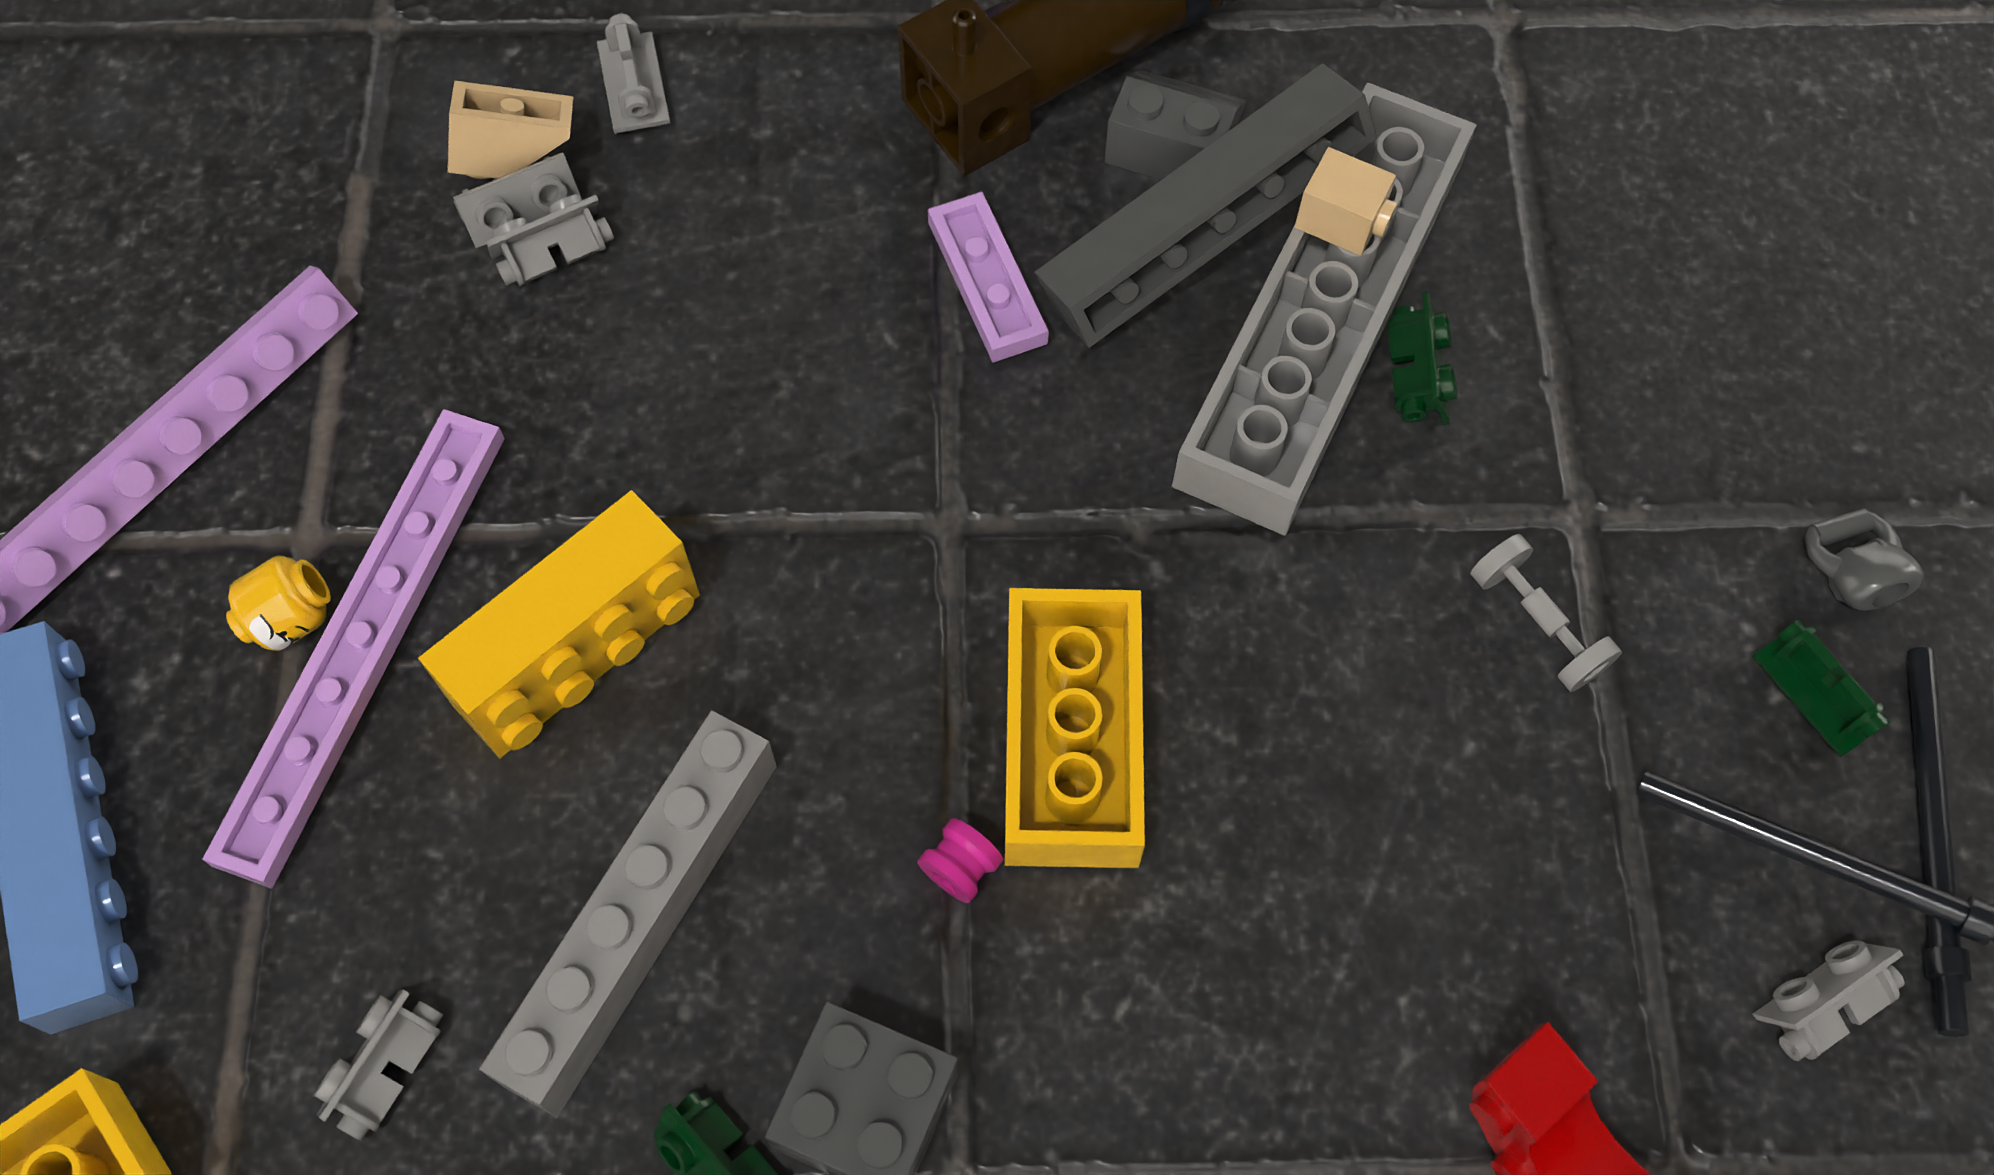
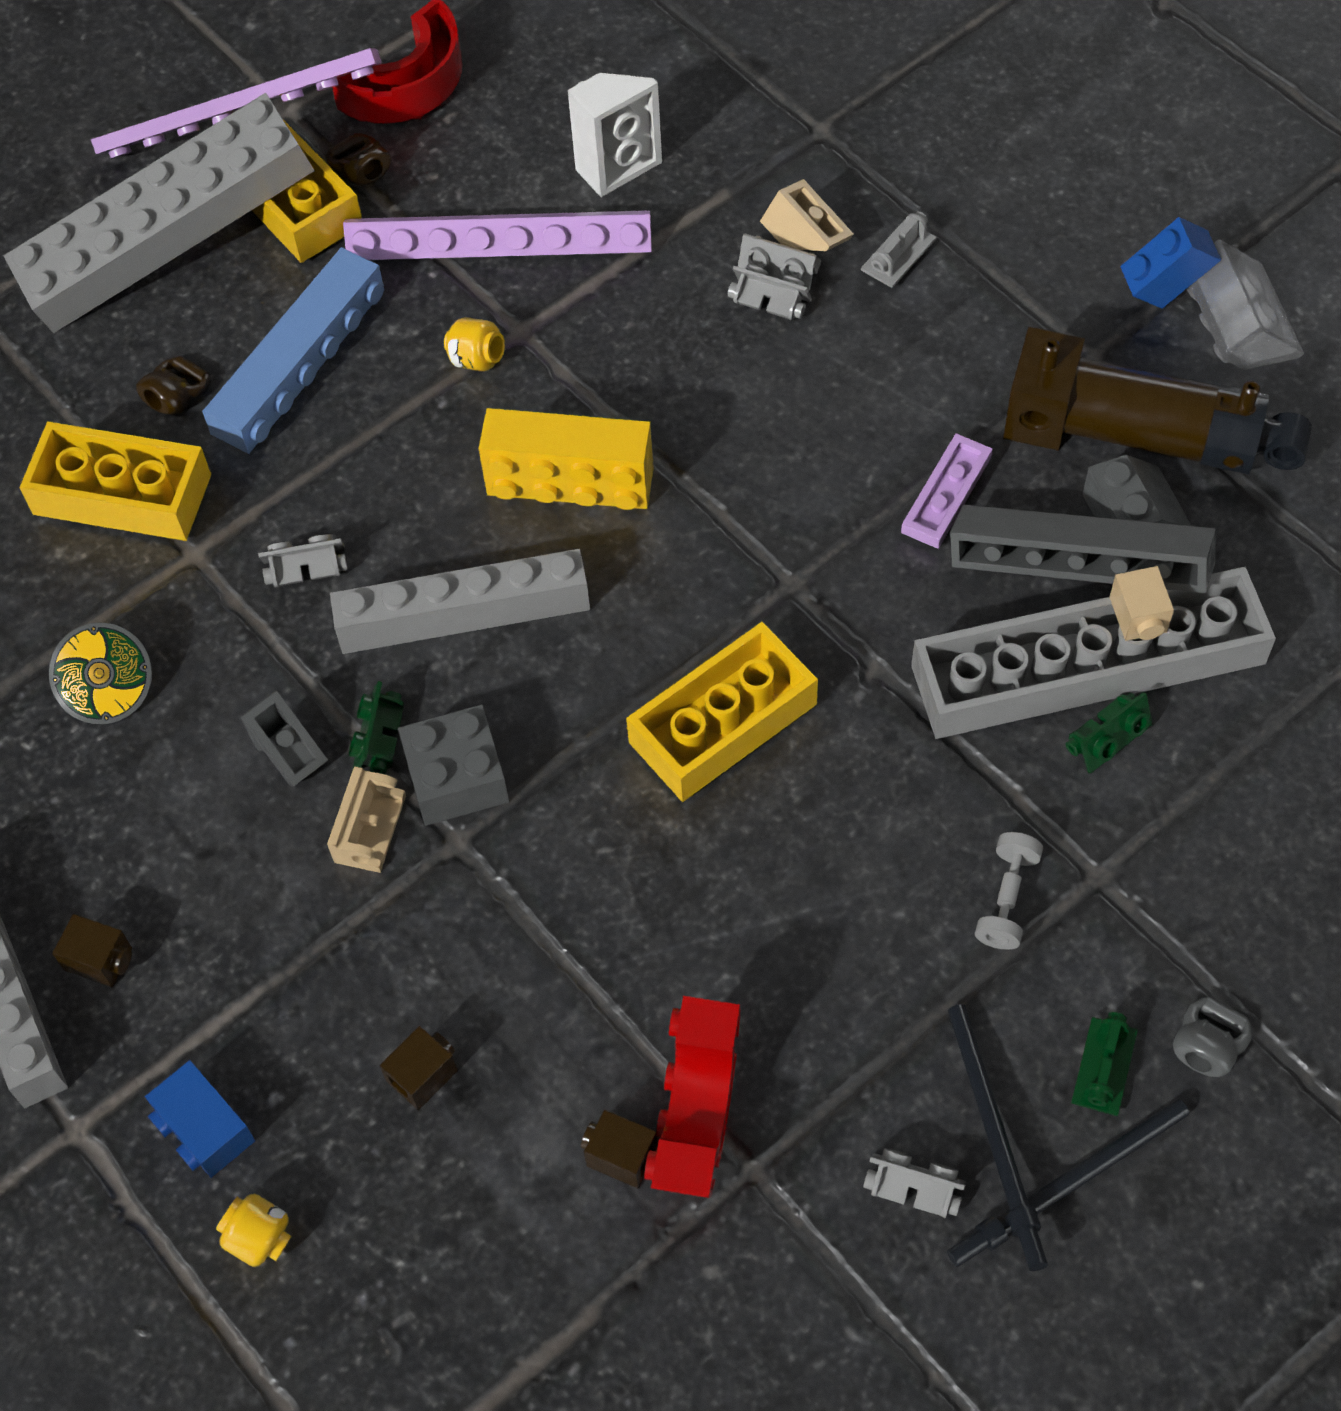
camera: 55 degrees right, 5 degrees down
lavender plate [202,409,505,889] -> none
dark pink wheel [917,818,1003,903] -> none
none -> white slope [568,73,662,197]

